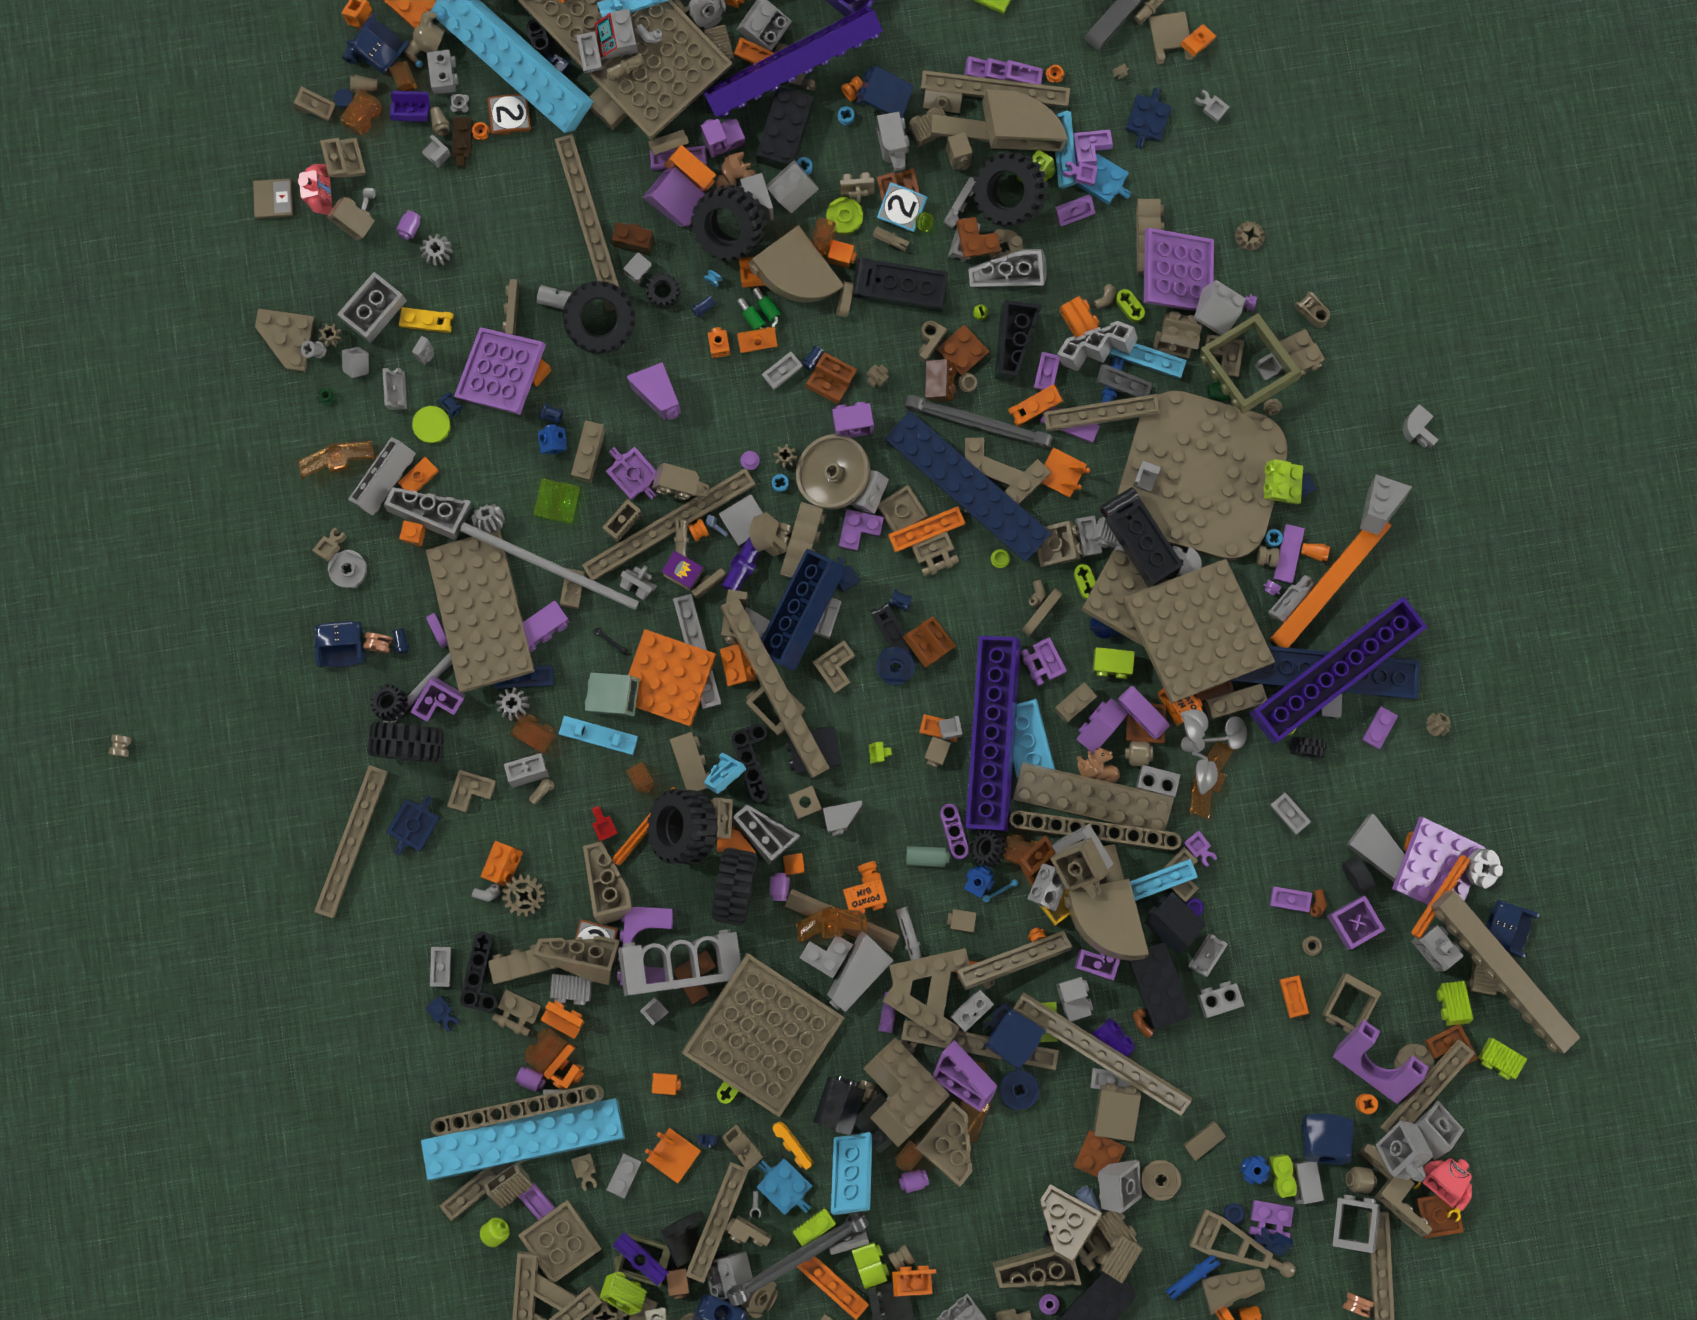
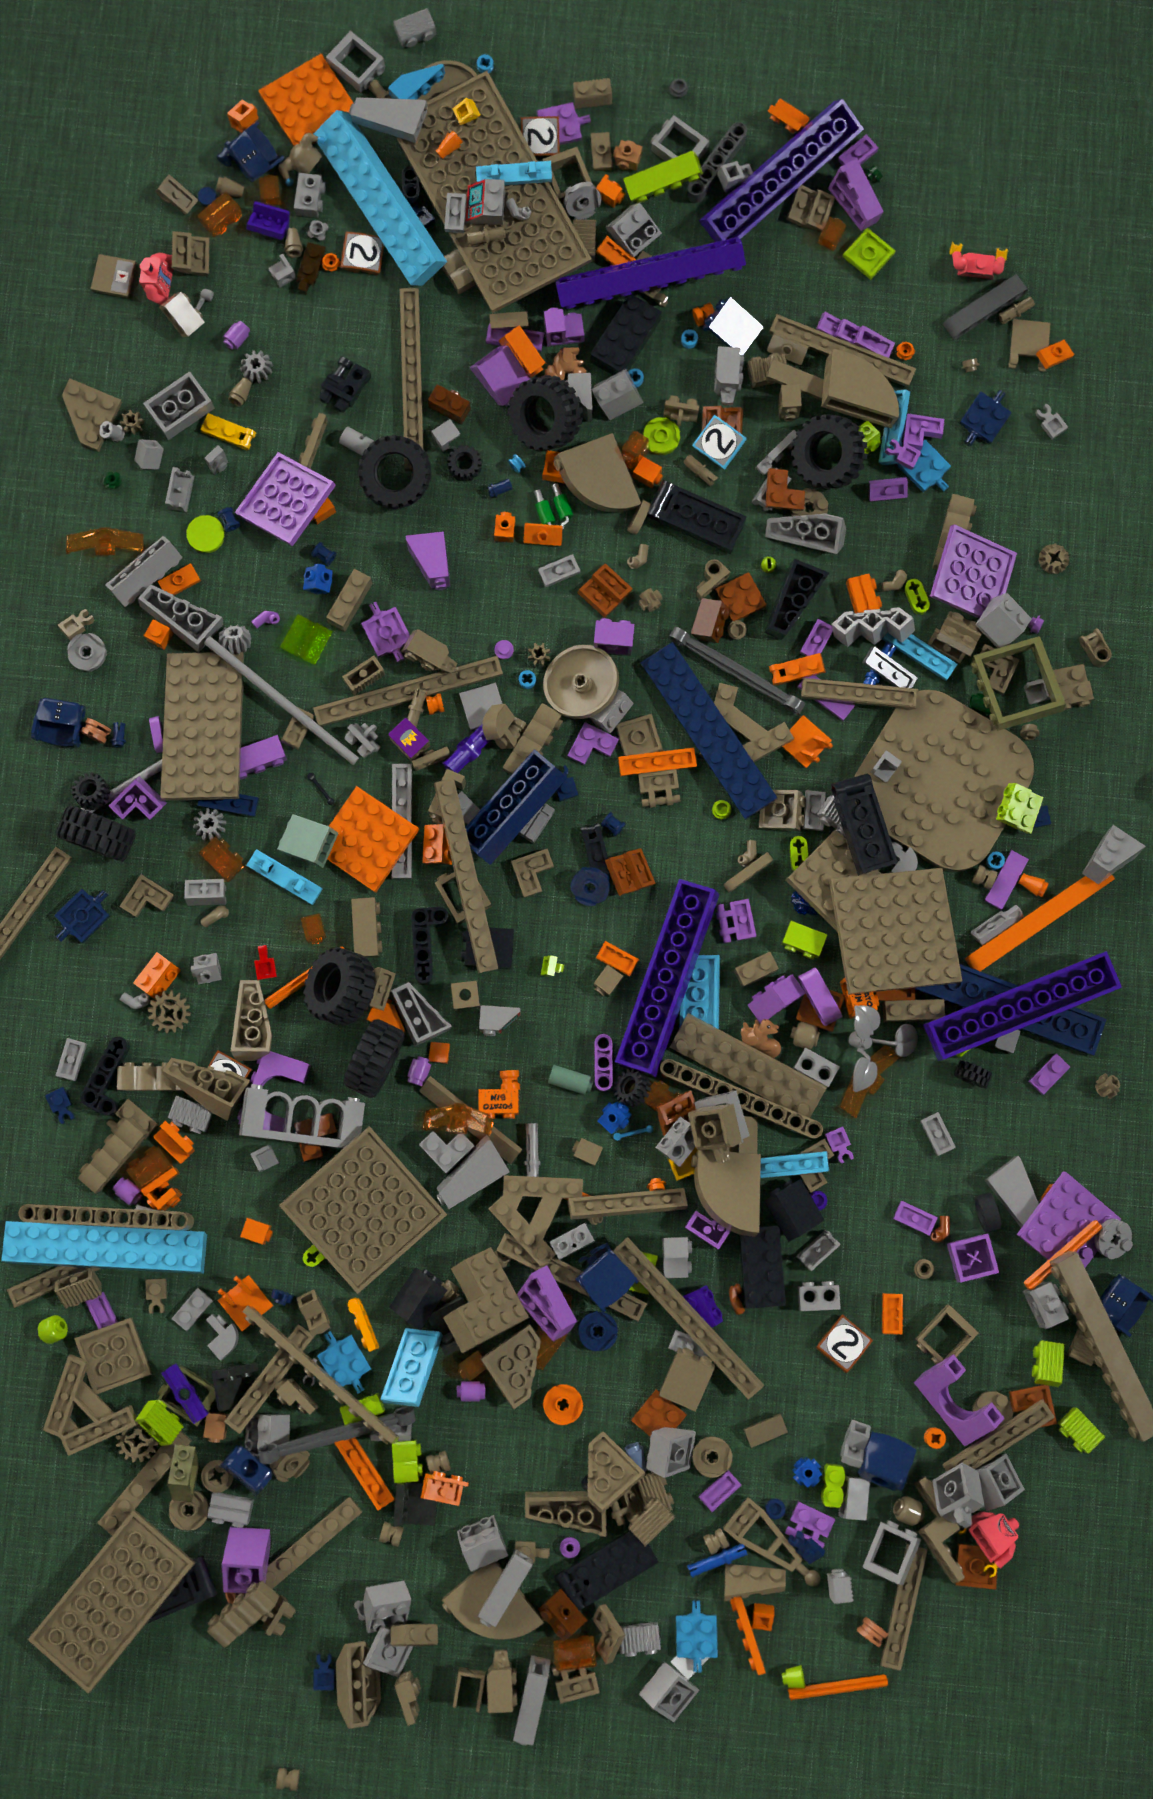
camera: 15 degrees right, 0 degrees up
medium azure wing [704,753,746,794] -> none
sand blue hand [705,515,728,537] -> none
dark blue pin [802,345,824,371] -> none
medium lavender piece [879,992,896,1033] -> none
clear neon green tile [916,212,934,232] -> none
light grey panel [938,716,962,740] -> none
medium lavender plate [1263,579,1281,596] -> none
none -> dark tan brick [78,1118,148,1194]
none -> light grey brick [191,953,222,984]
none -> light grey brick [206,1314,239,1361]
none -> dark tan cone [228,377,252,407]
none -> dark tan plate [242,1305,400,1444]
none -> medium lavender arm [251,611,280,628]
none -> black hips [319,356,372,413]
none -> orange plate [543,1384,583,1425]
none -> dark tan arm [627,544,649,569]
none -> medium lavender tile [698,1470,742,1512]
none -> dark tan wheel [703,1528,729,1555]
none -> slope [815,1315,873,1373]
none -> light grey brick [827,1568,854,1604]
none -> light grey brick [840,1420,871,1468]

